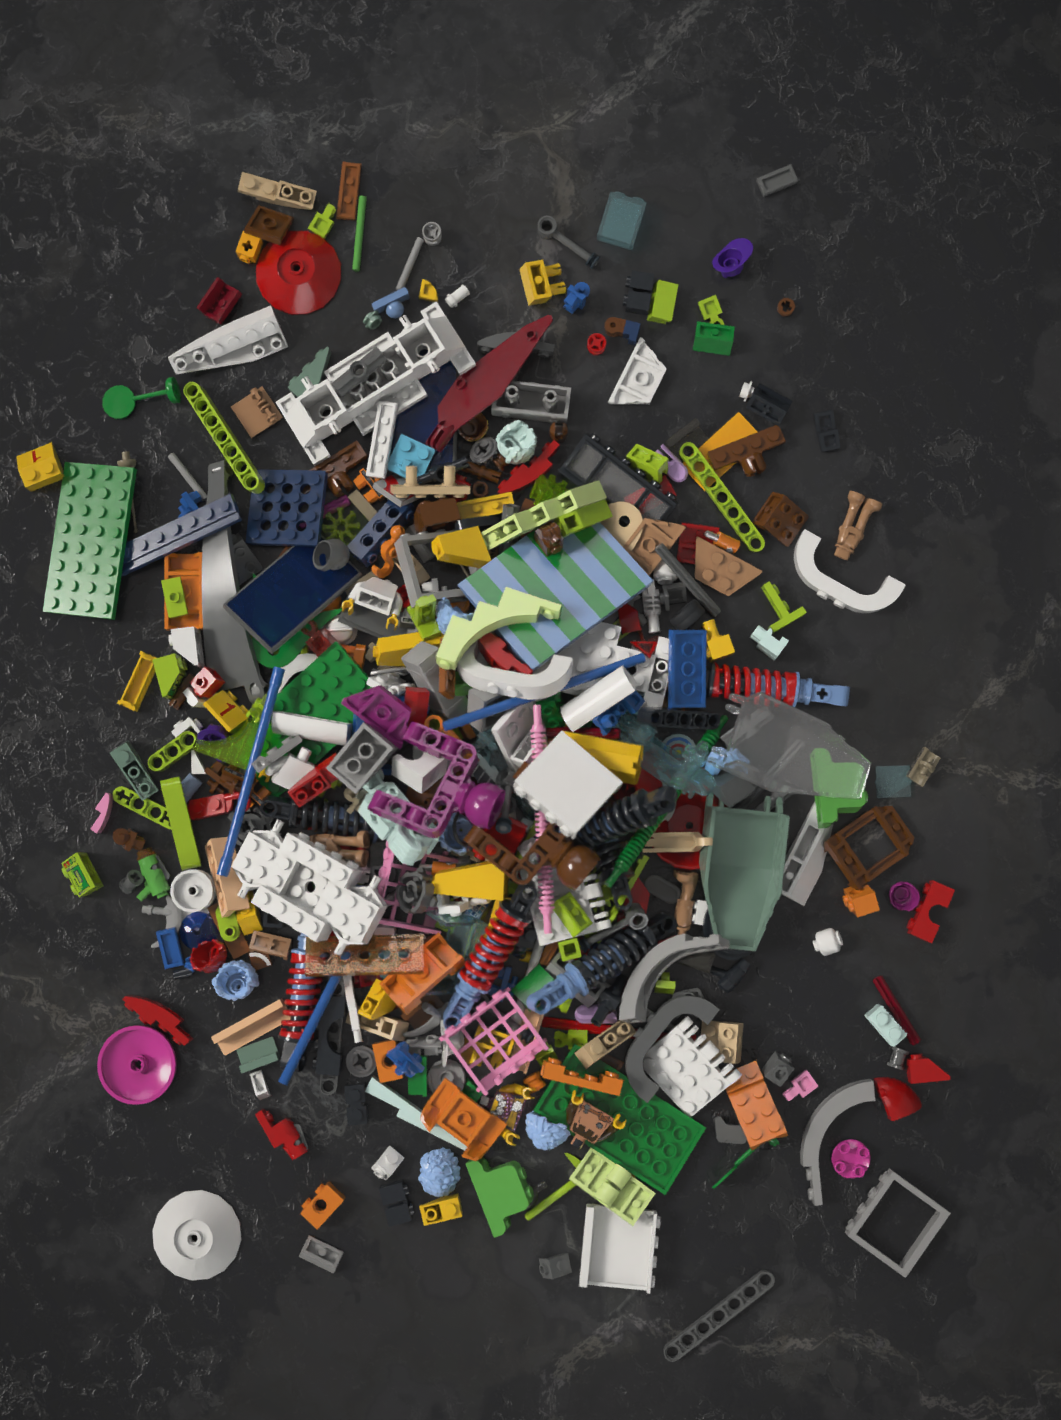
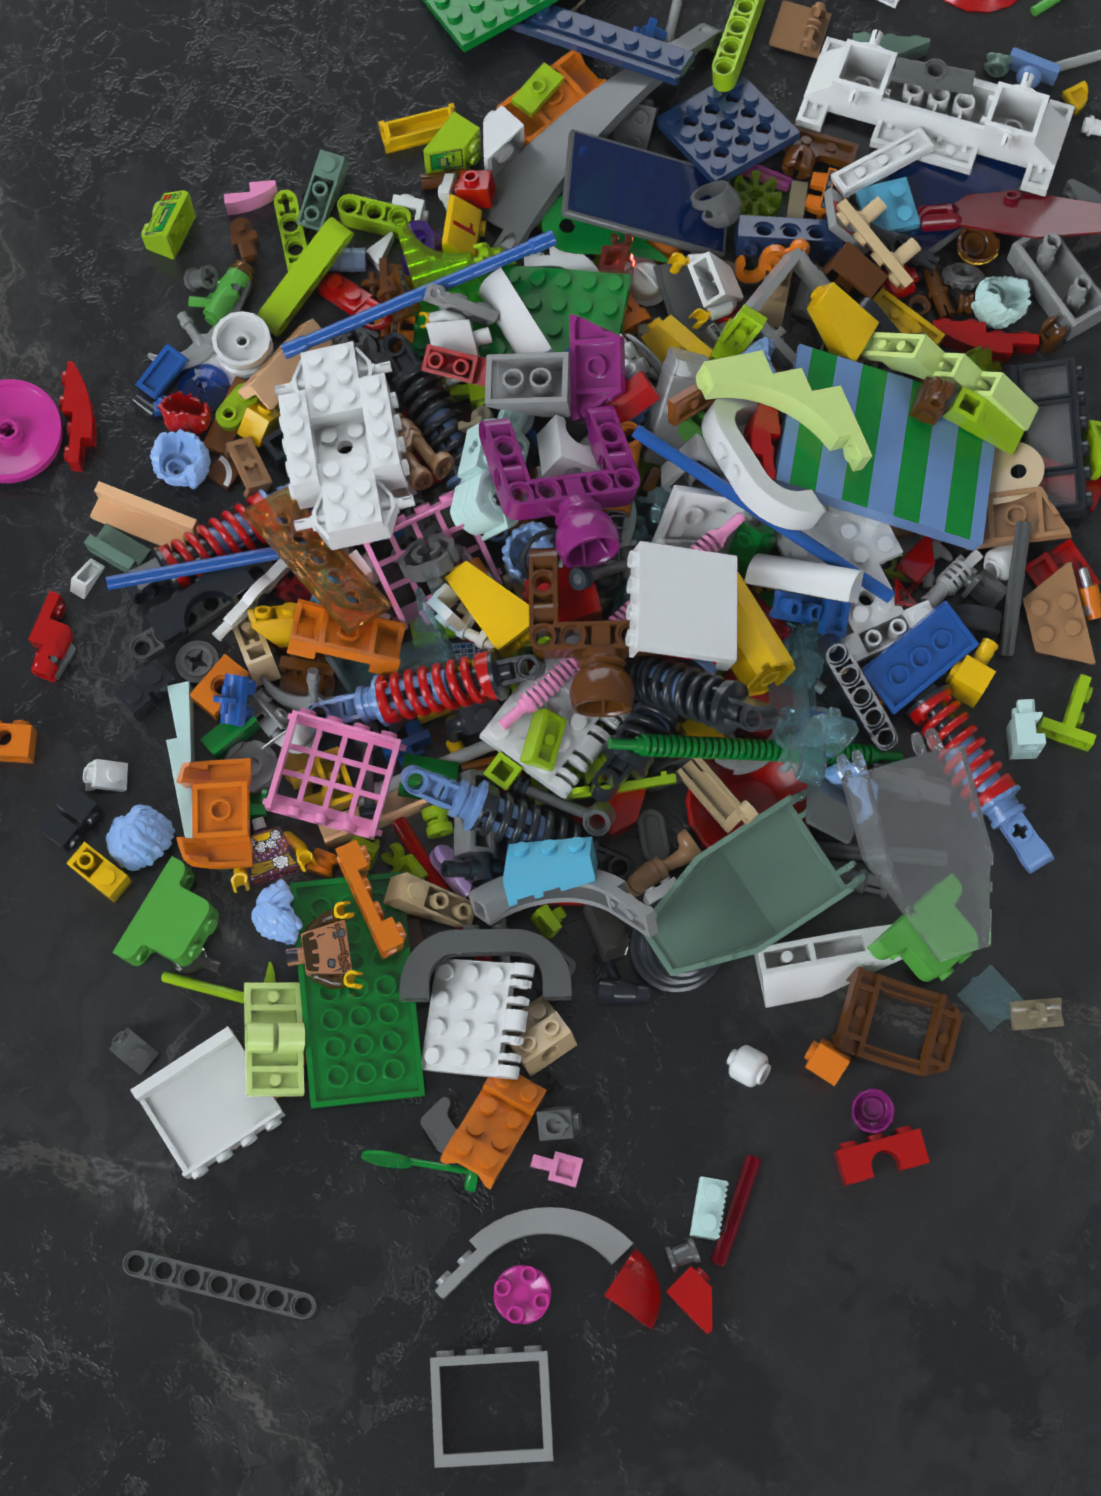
camera: 50 degrees right, 10 degrees down
none -> medium azure wedge [503,837,598,907]

